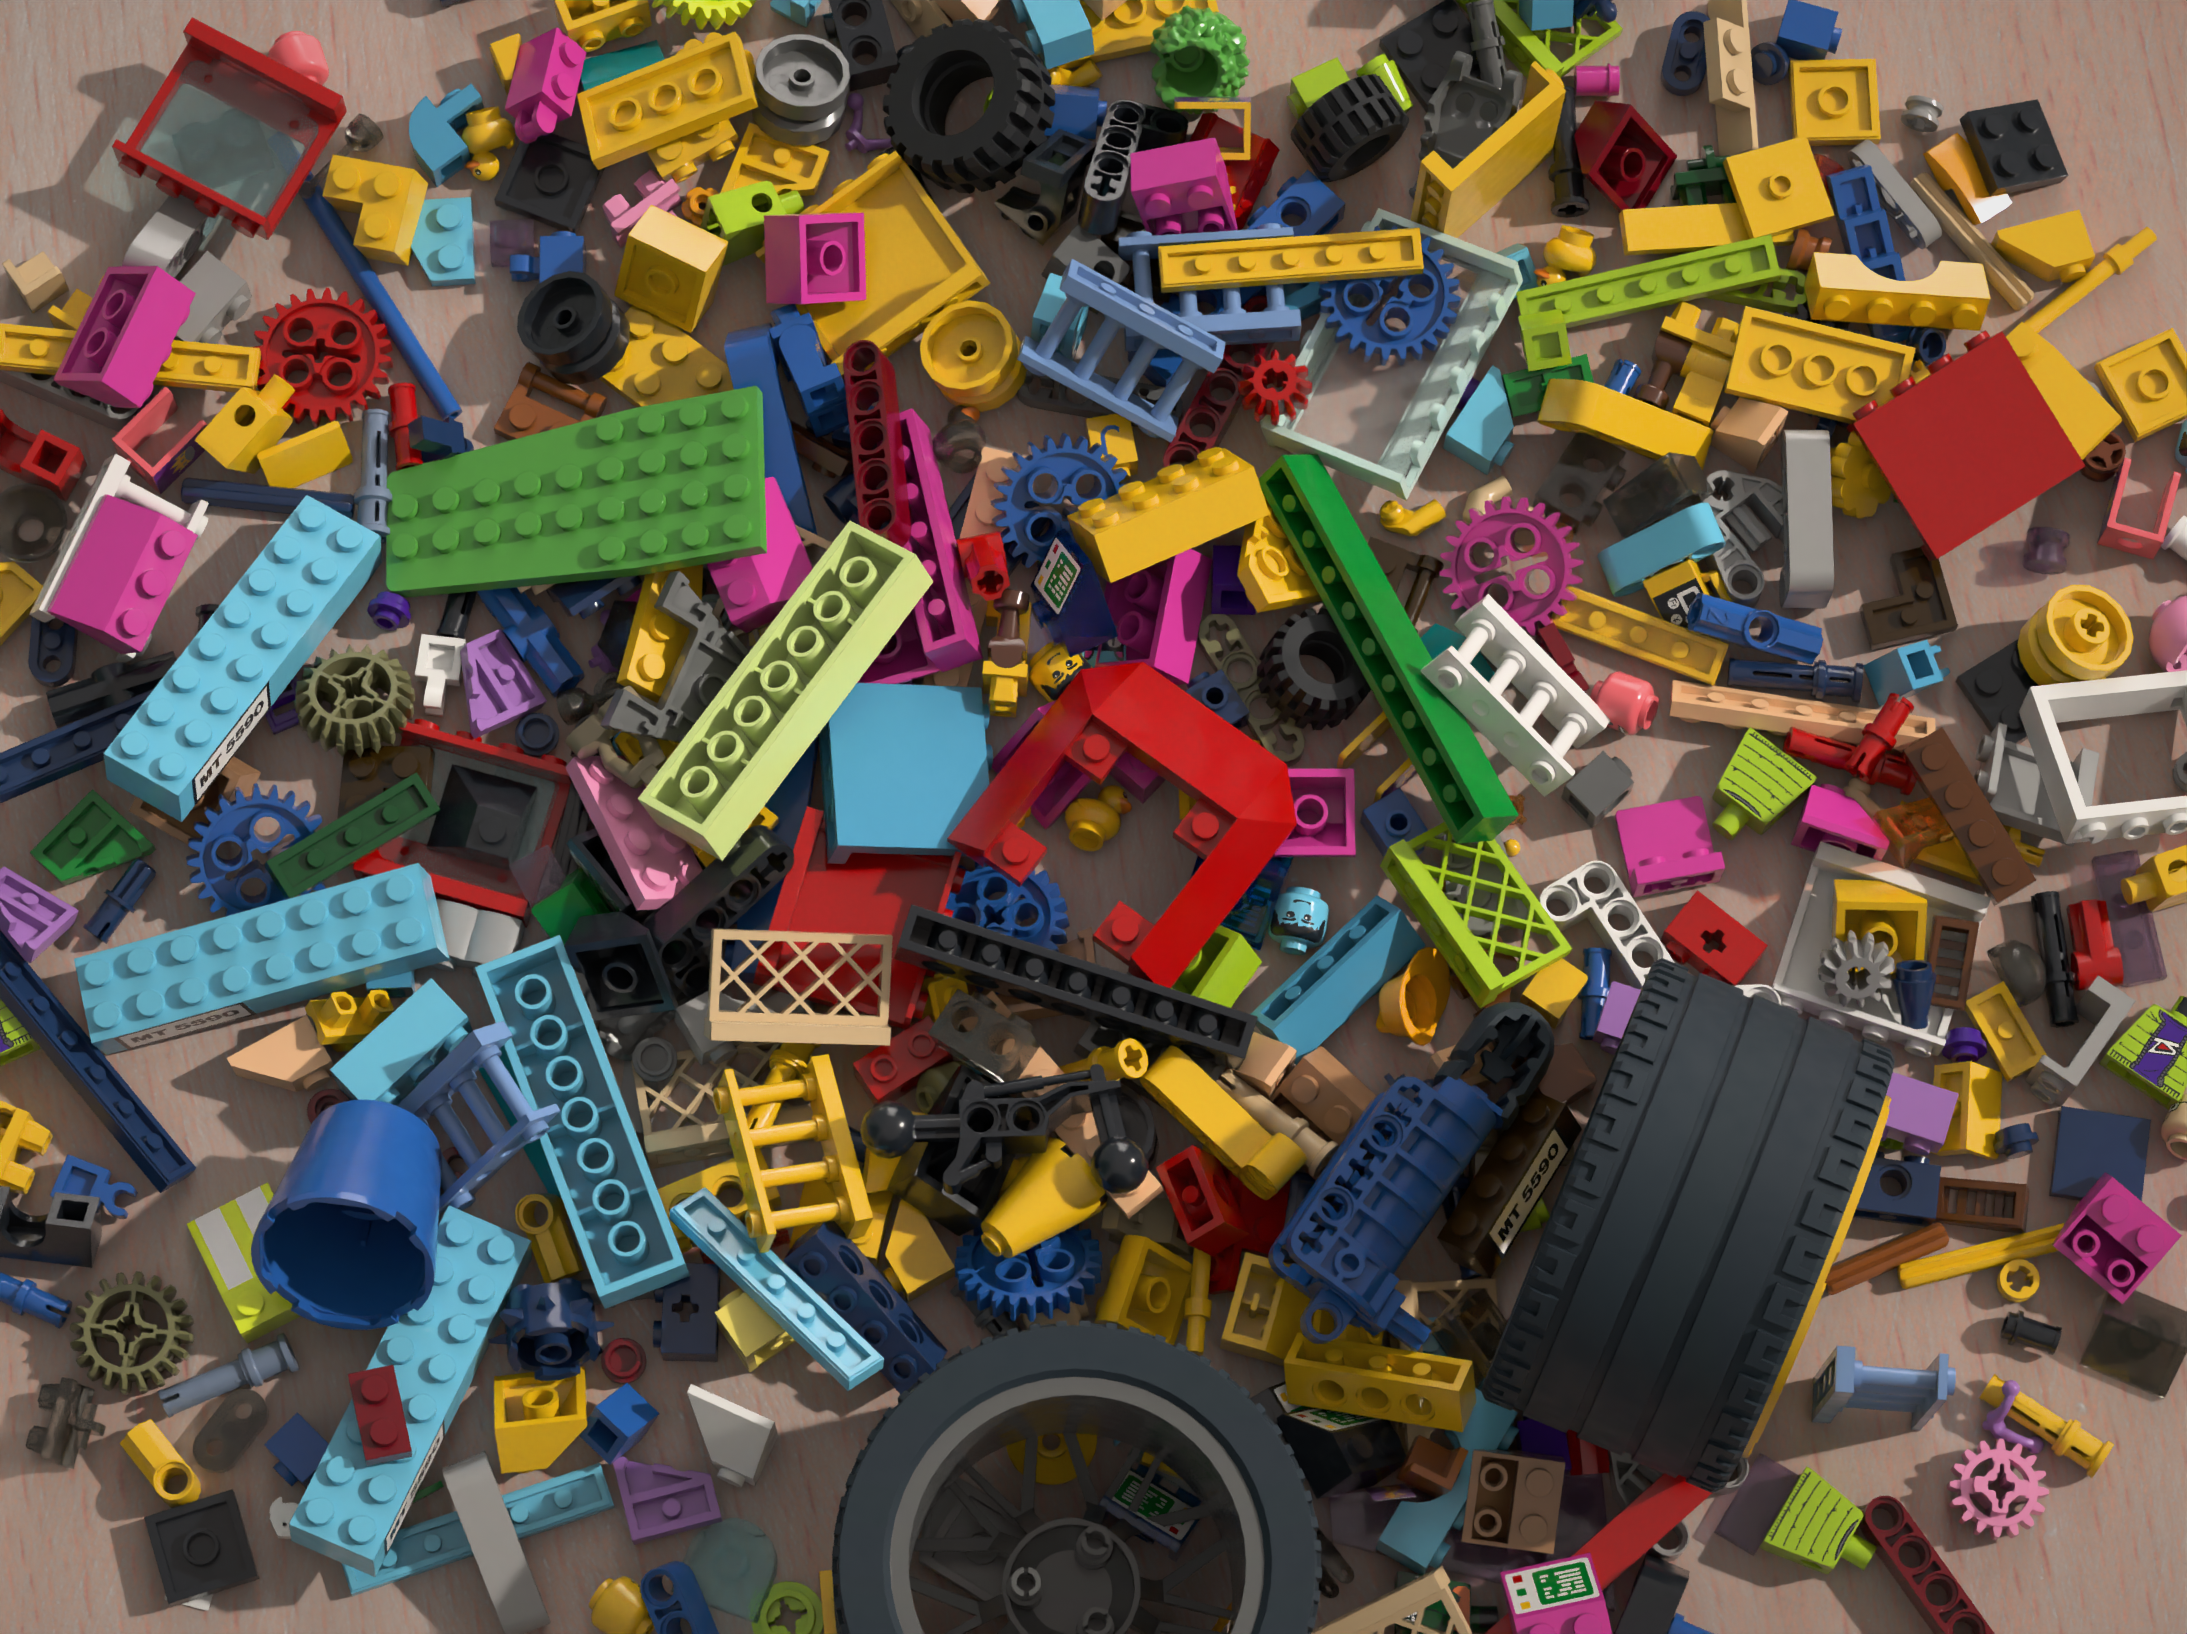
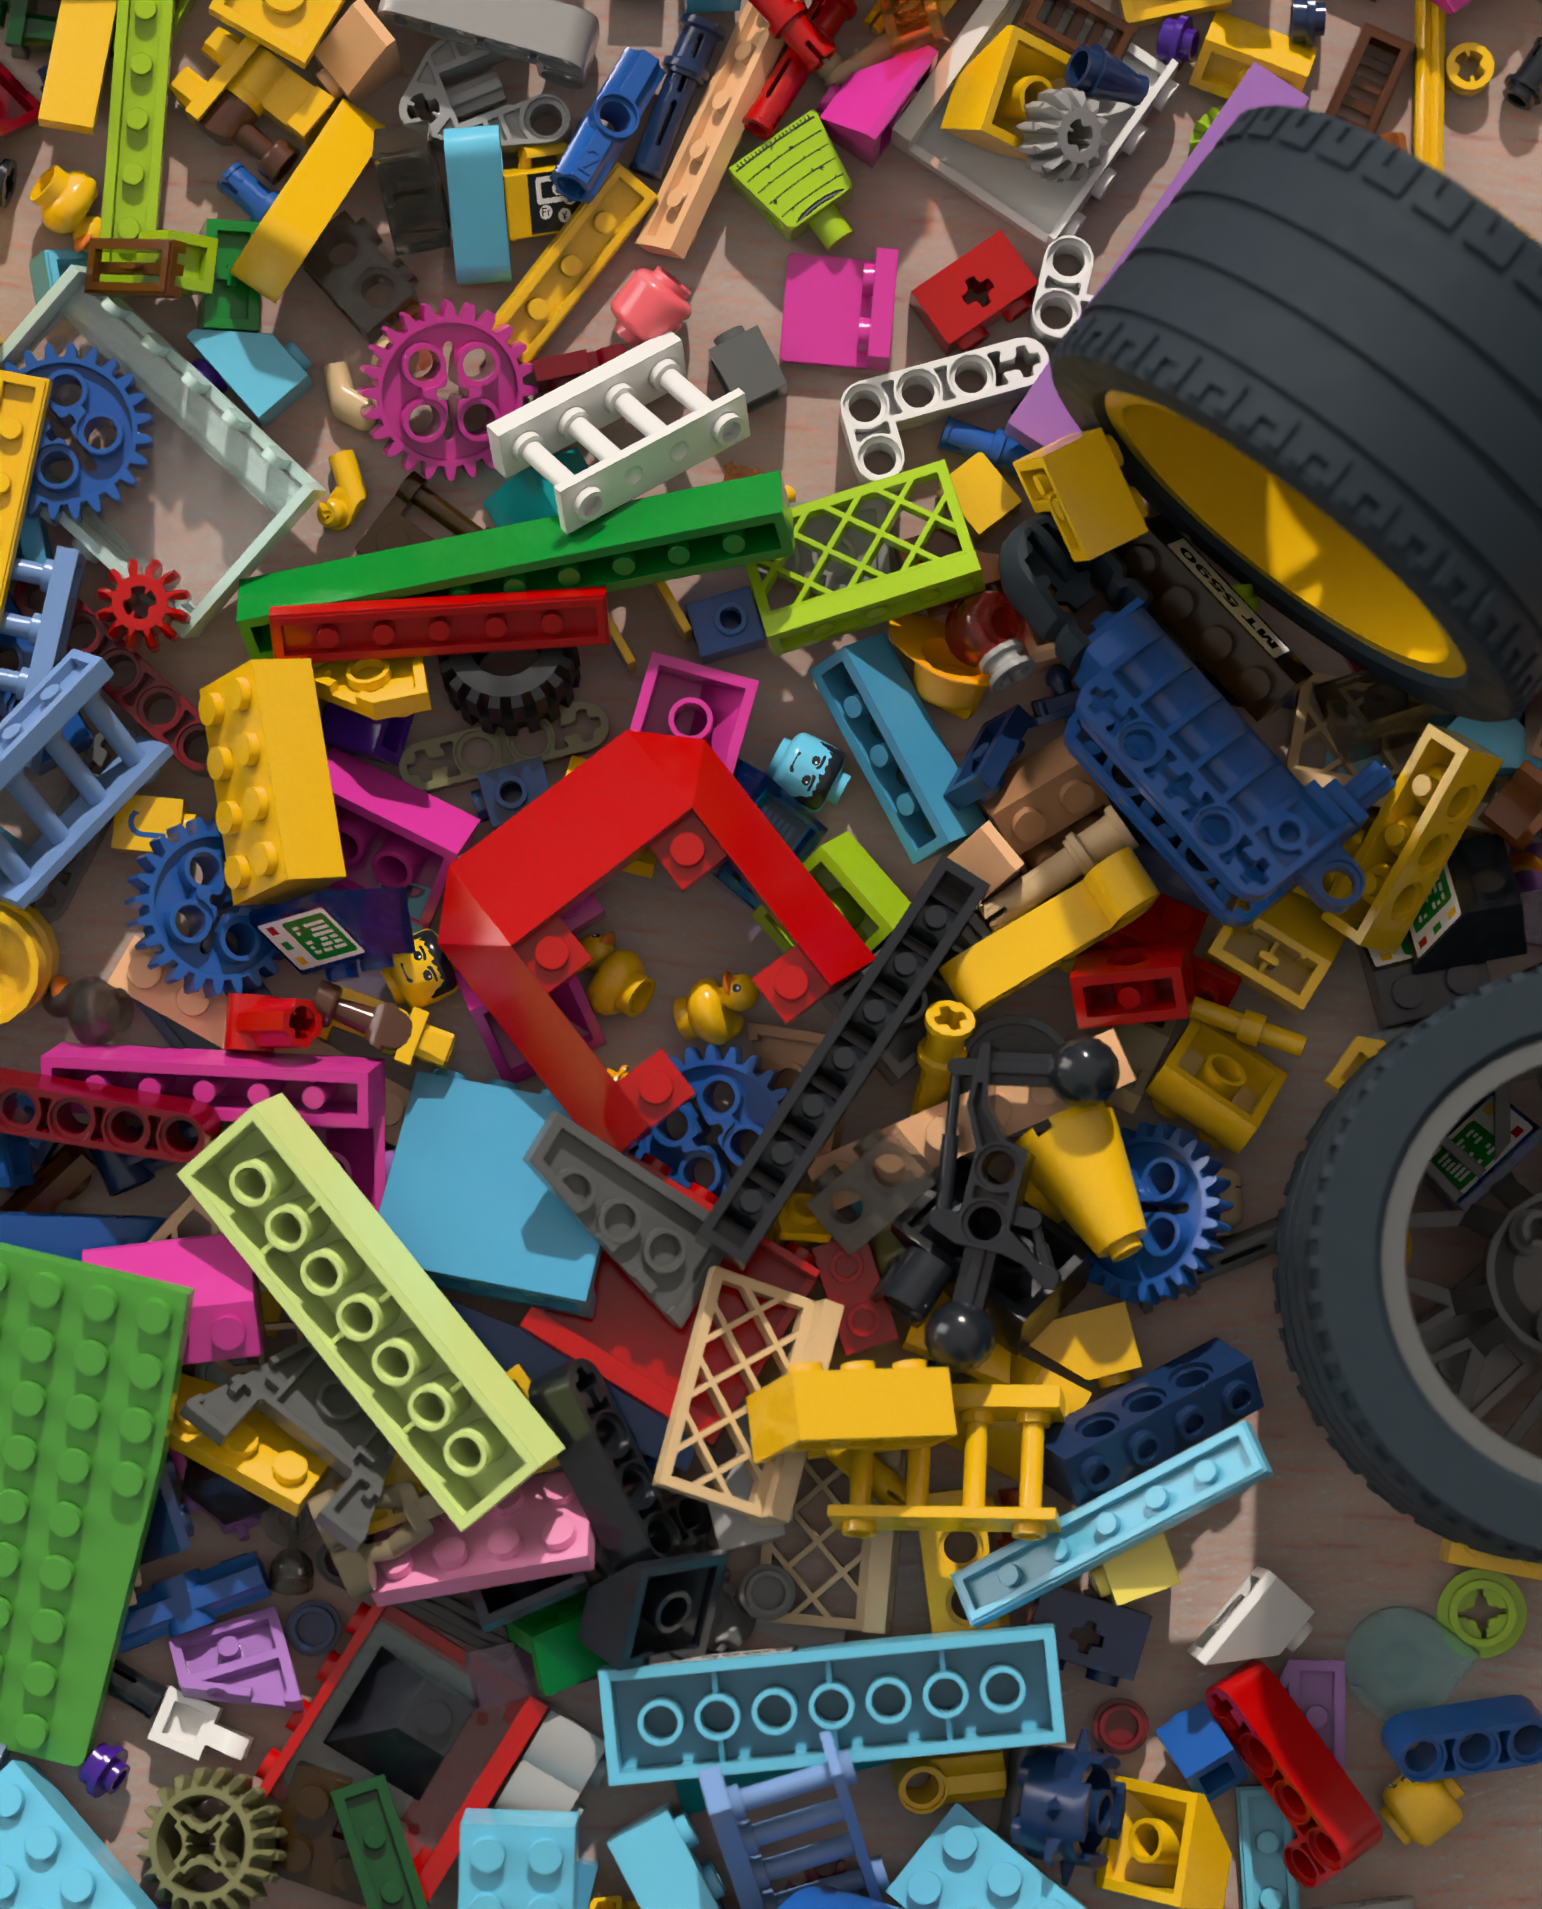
camera: 75 degrees left, 10 degrees up
none -> reddish brown tile [84,238,187,299]
none -> red tile [268,586,611,663]
none -> dark grey wing [522,1111,723,1329]
none -> yellow animal [673,971,759,1045]
none -> yellow wedge [746,1359,957,1464]
none -> black piece [869,1246,953,1329]
none -> dark blue plate [943,704,1033,811]
none -> clear red head [944,591,1027,667]
none -> light grey bush [979,639,1036,692]
none -> yellow brick [1012,428,1149,562]
none -> red beam [1205,1659,1383,1889]

